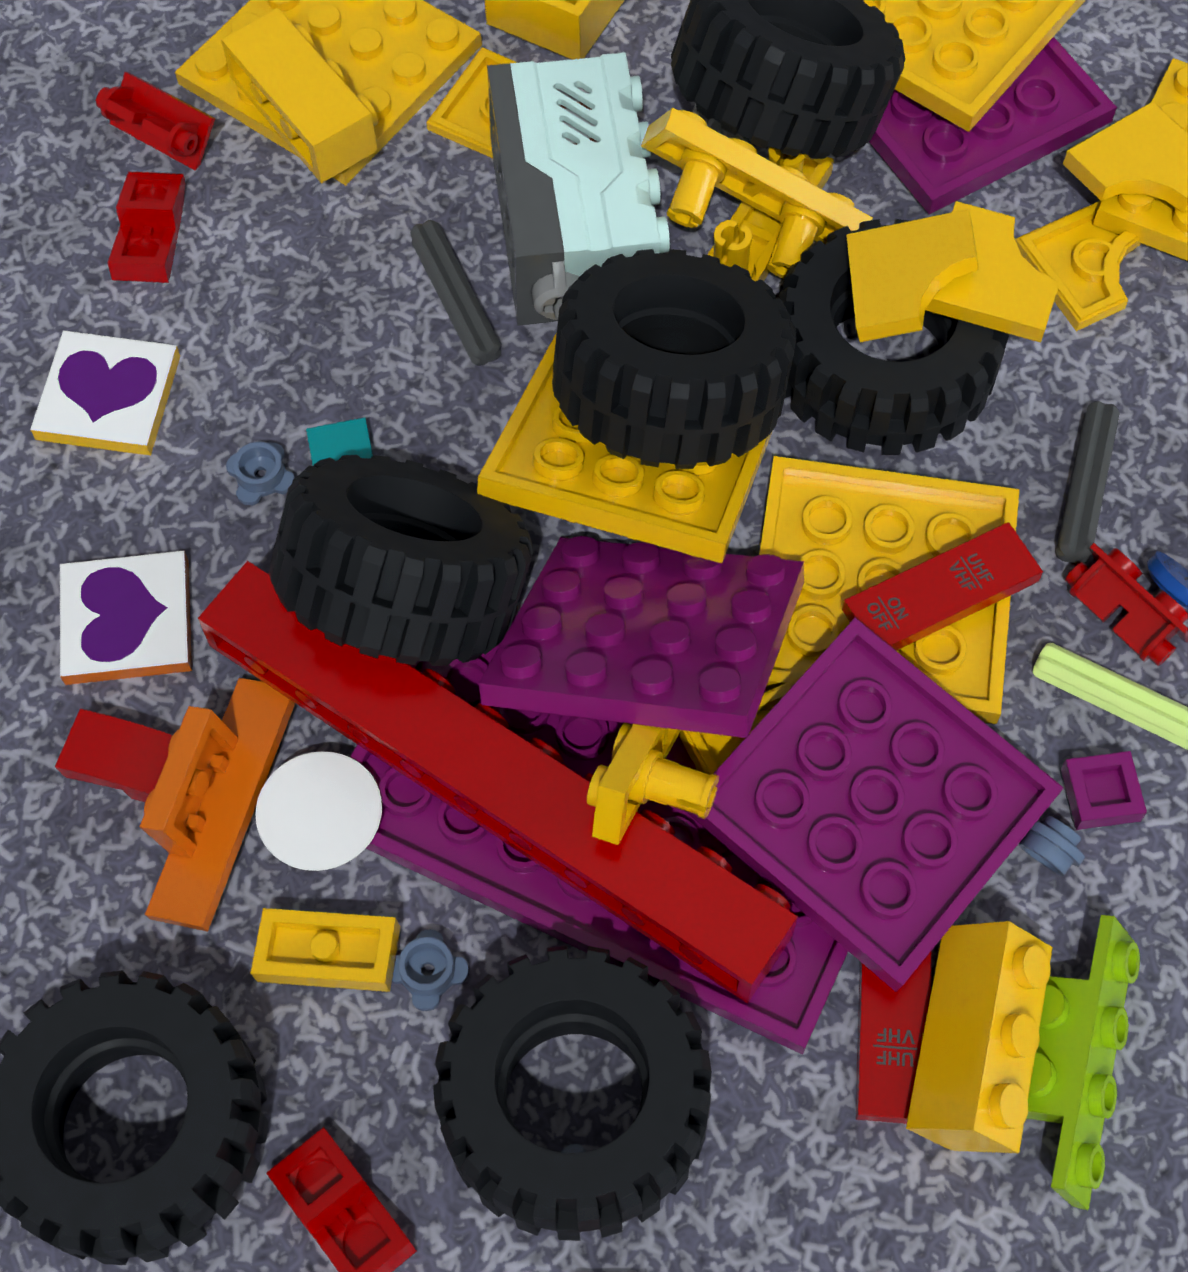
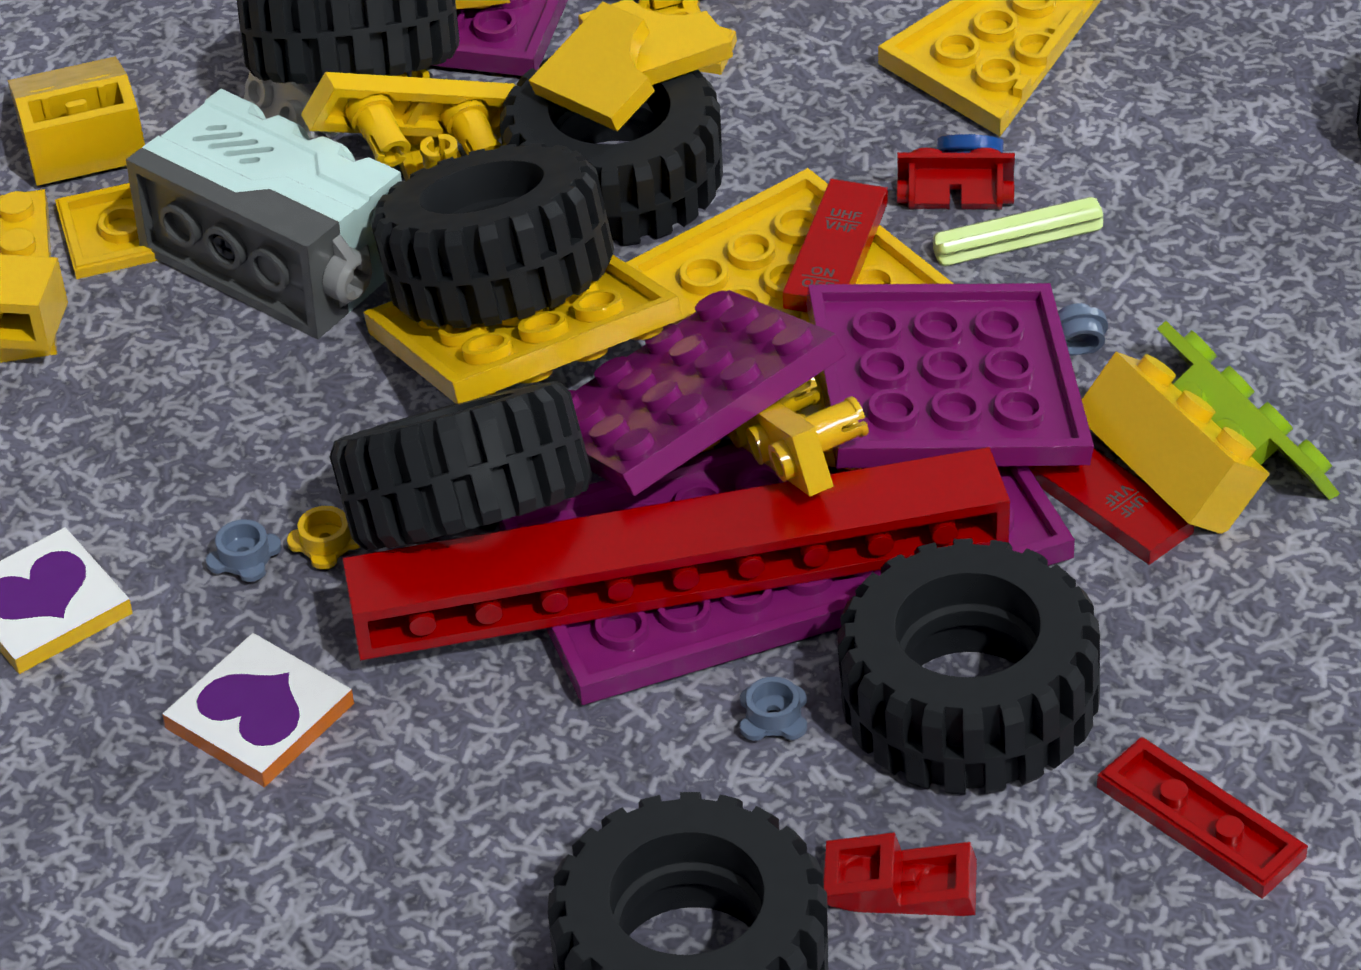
camera: 45 degrees left, 20 degrees down
red slope [55,709,173,802] -> none
orange bracket [139,678,295,932] -> none
yellow plate [250,908,401,992] -> none
white sticker [255,751,382,871] -> none
teal tile [306,417,373,465] -> none
dark grey axle [410,220,501,366] -> none
dark grey axle [1056,401,1120,565] -> none
magenta plate [1061,751,1147,830] -> none

